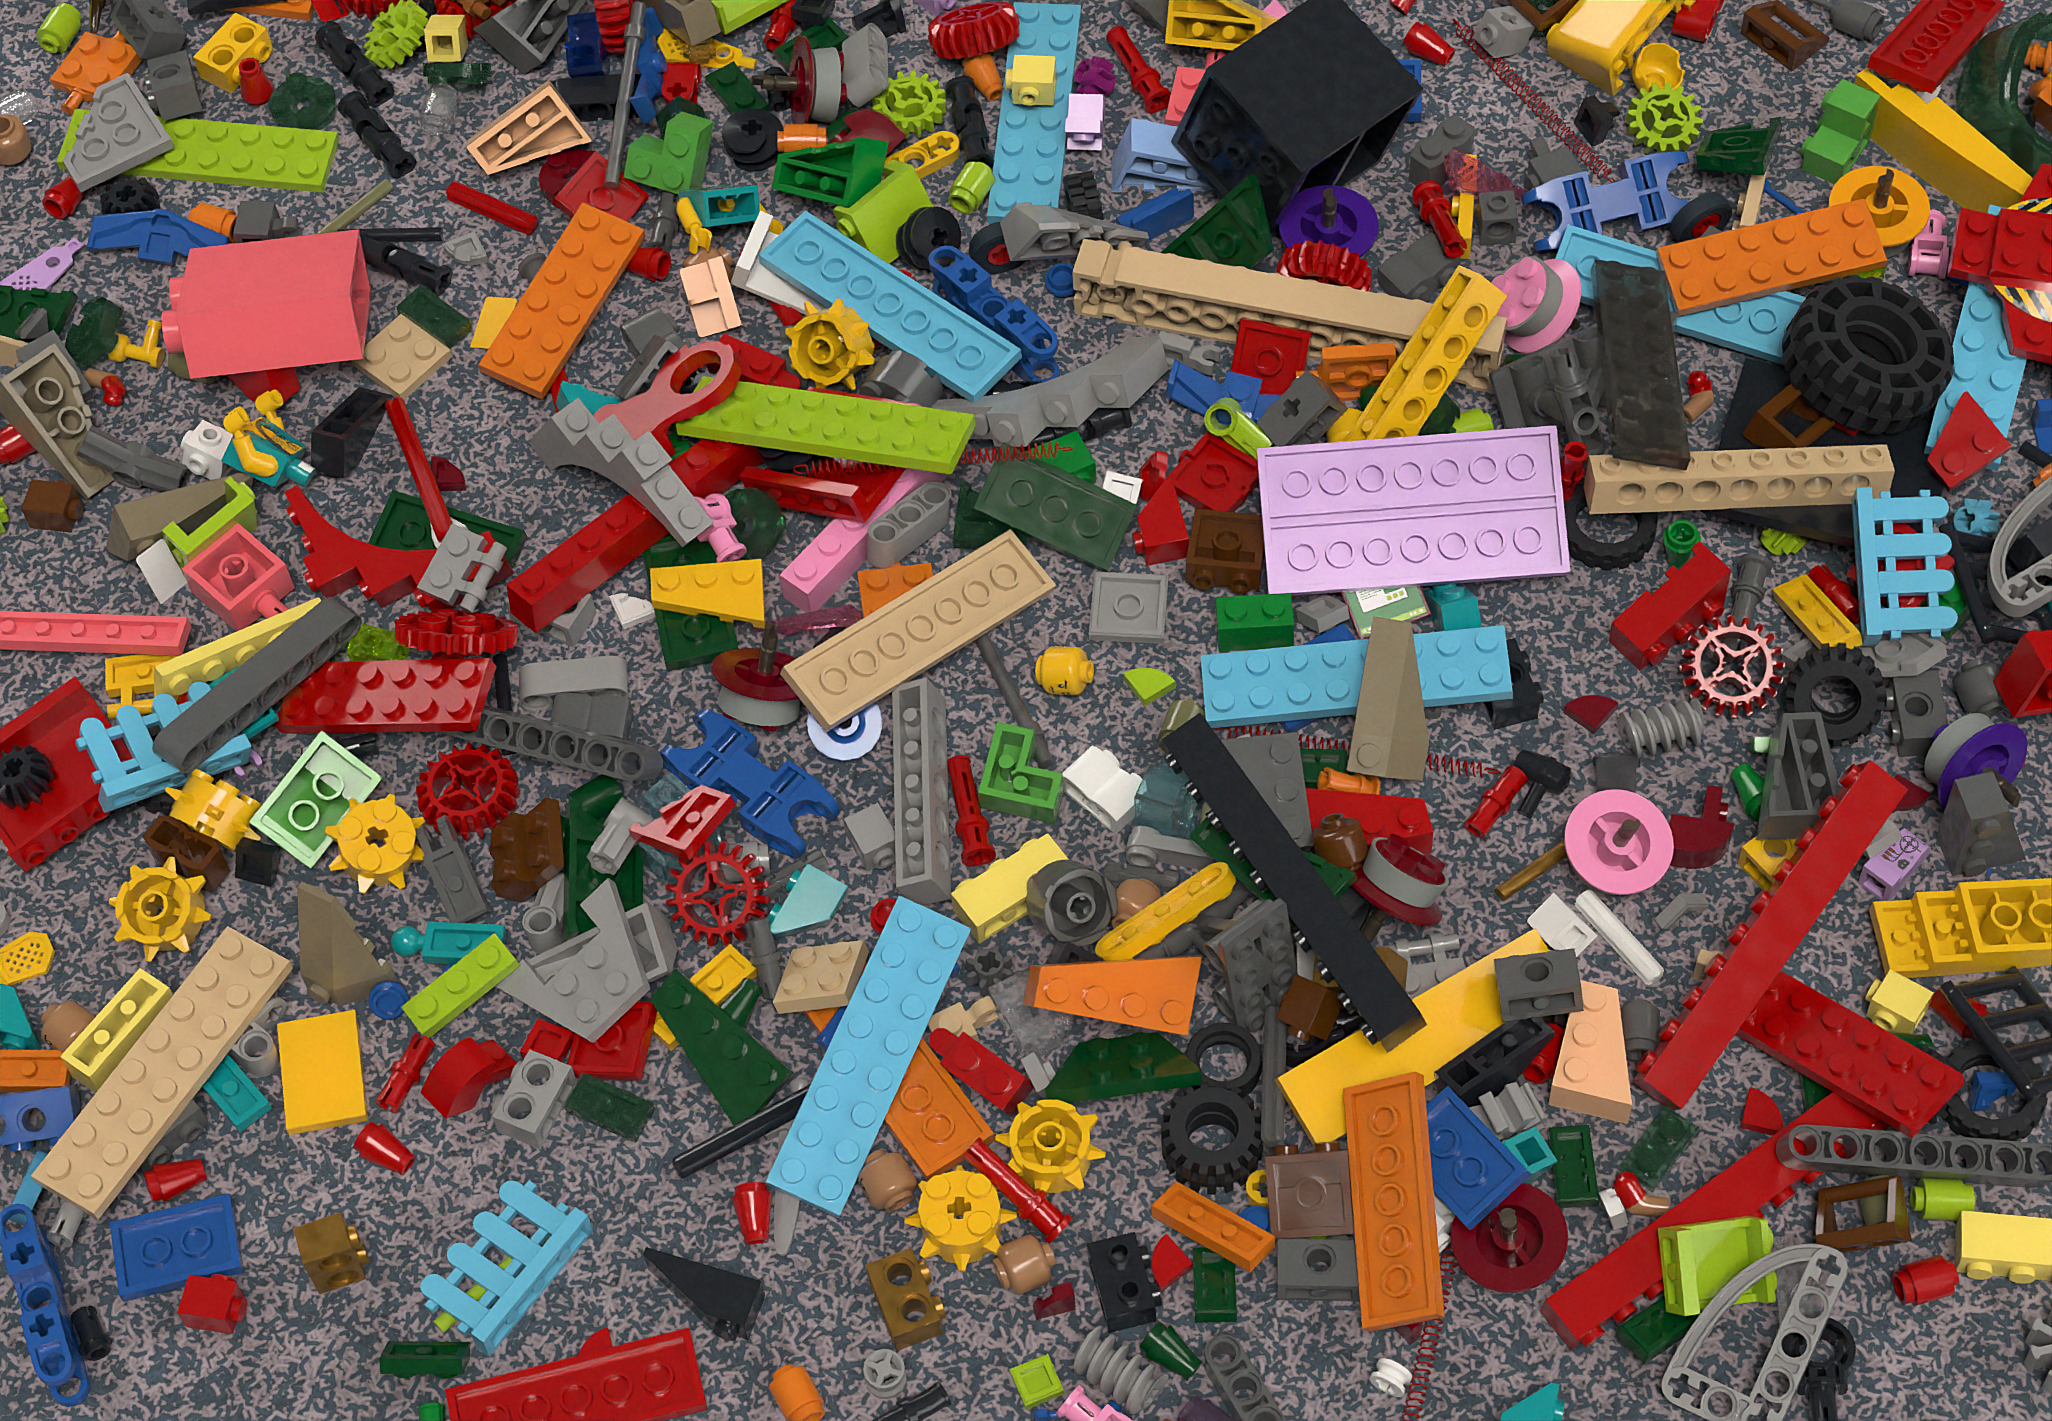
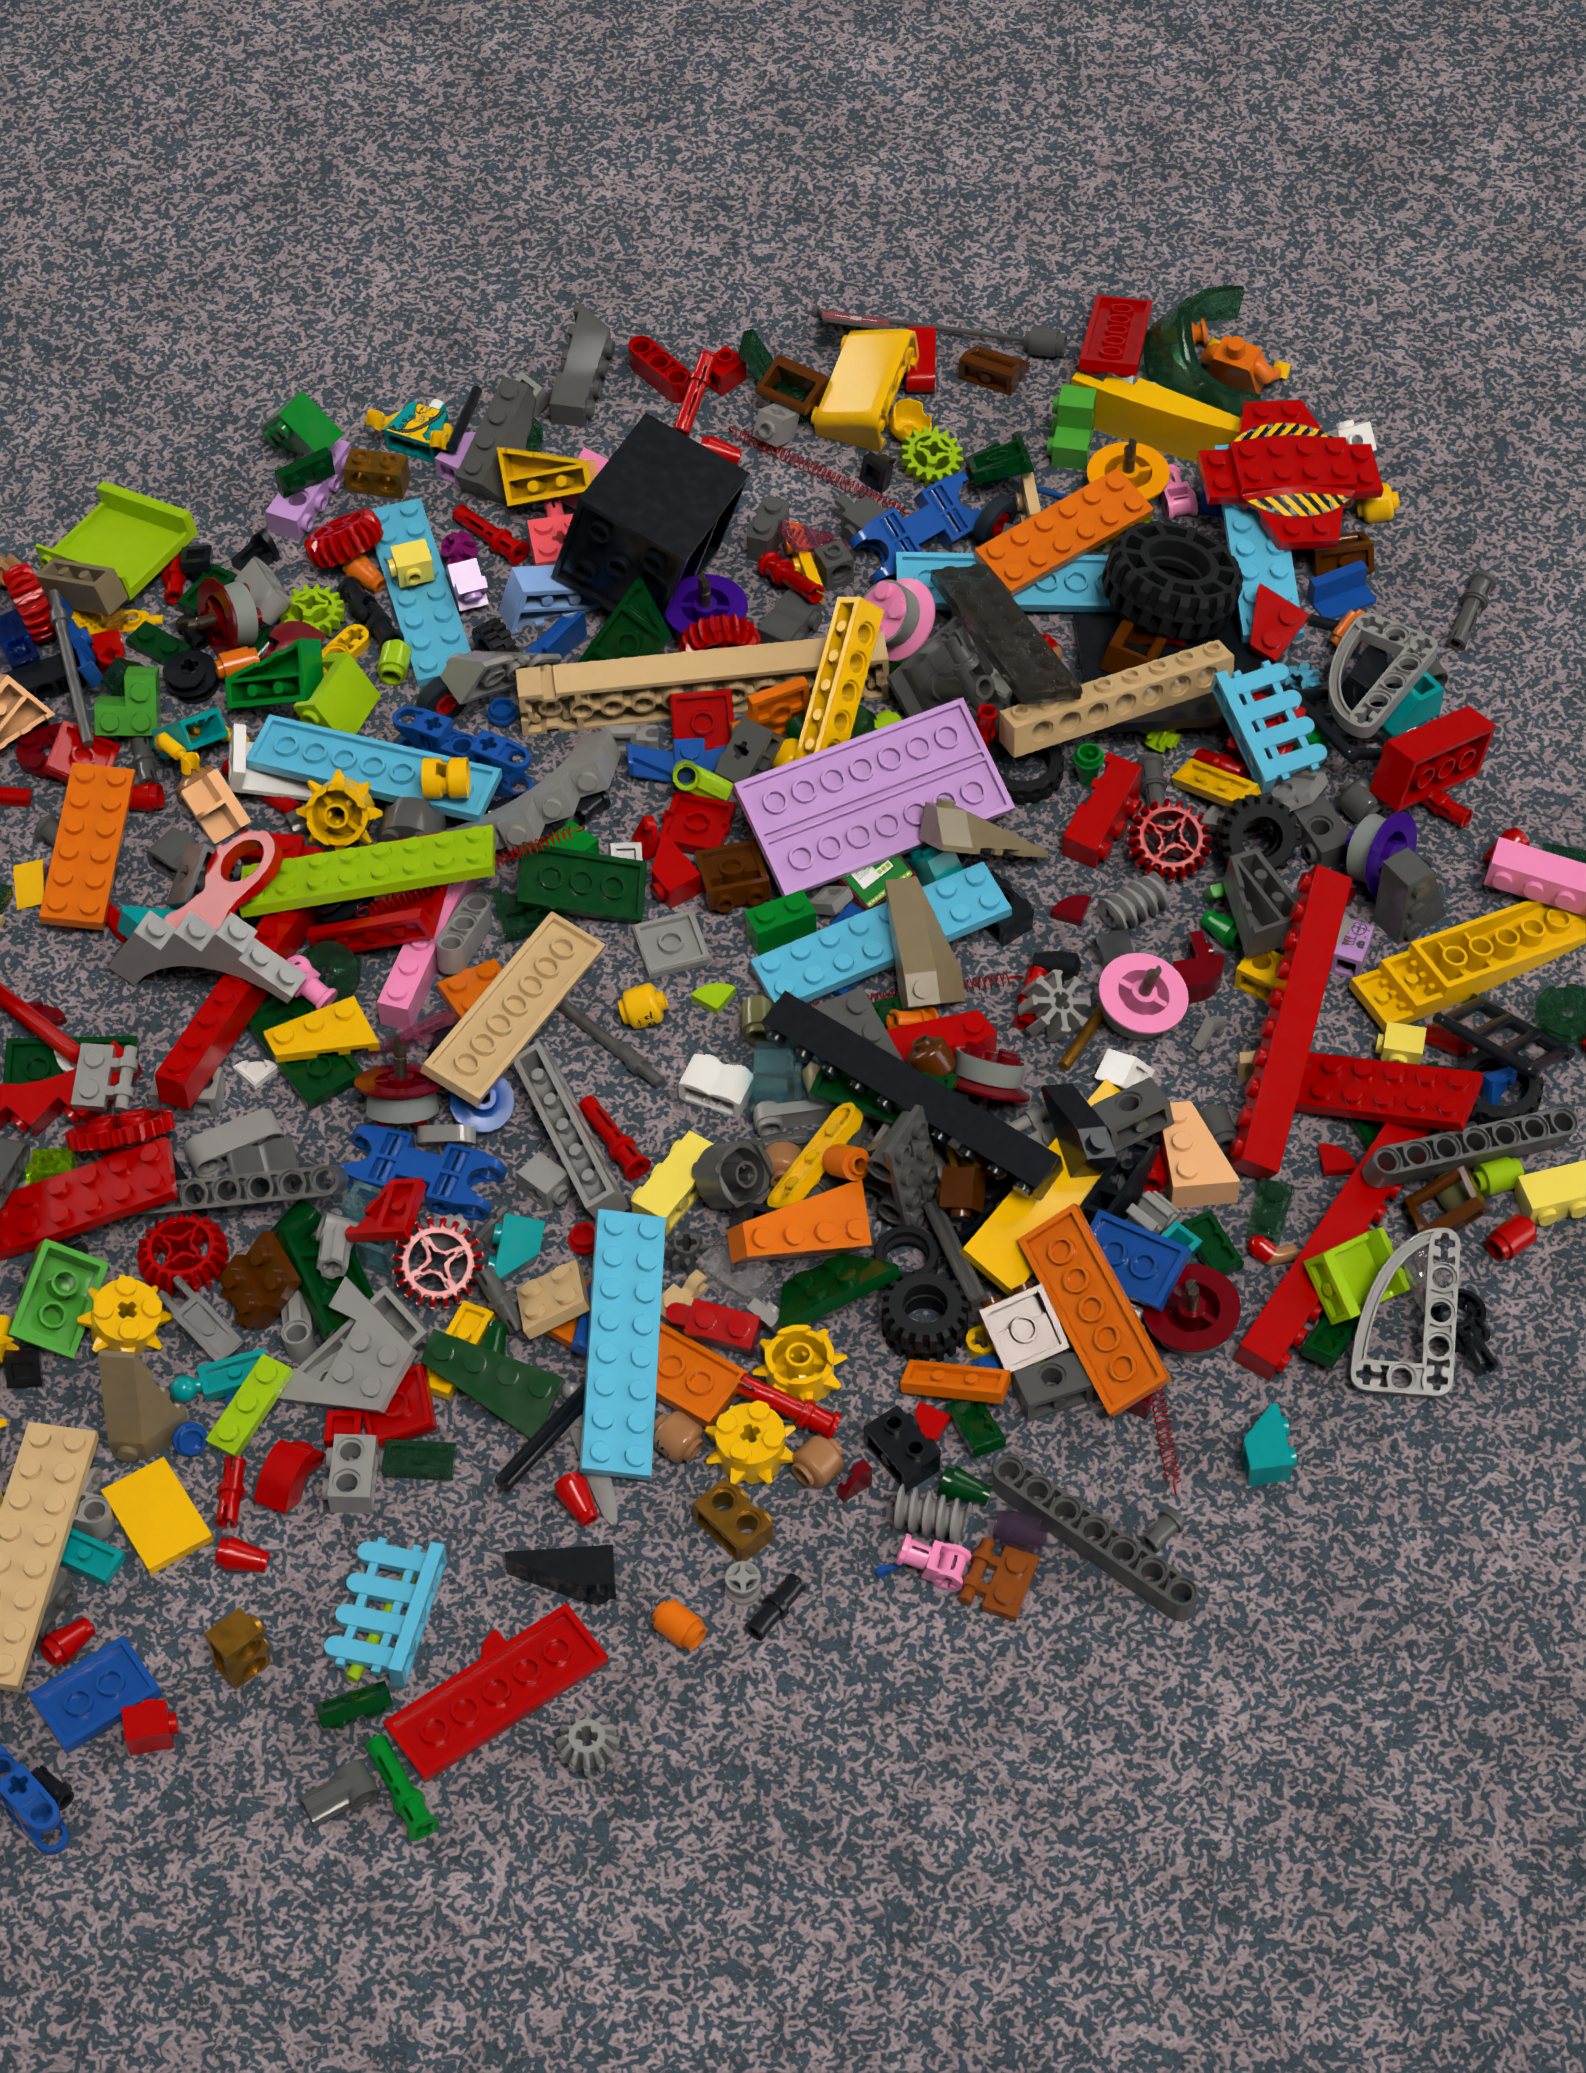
camera: 25 degrees left, 5 degrees down
black piece [896,207,961,270] -> none
bright green brick [978,722,1064,824] -> none
lime tile [1009,1354,1064,1410] -> none
white bush [1369,1358,1412,1397] -> none
white axle [1575,890,1664,985] -> none
white tile [1598,1188,1628,1230] -> none
none -> light grey beam [416,1124,477,1146]
none -> yellow wheel [421,757,471,799]
none -> orange brick [822,1143,870,1181]
none -> dark tan wedge [919,798,1049,858]
none -> light grey gear [1017,969,1091,1042]
none -> black slope [1041,1083,1117,1178]

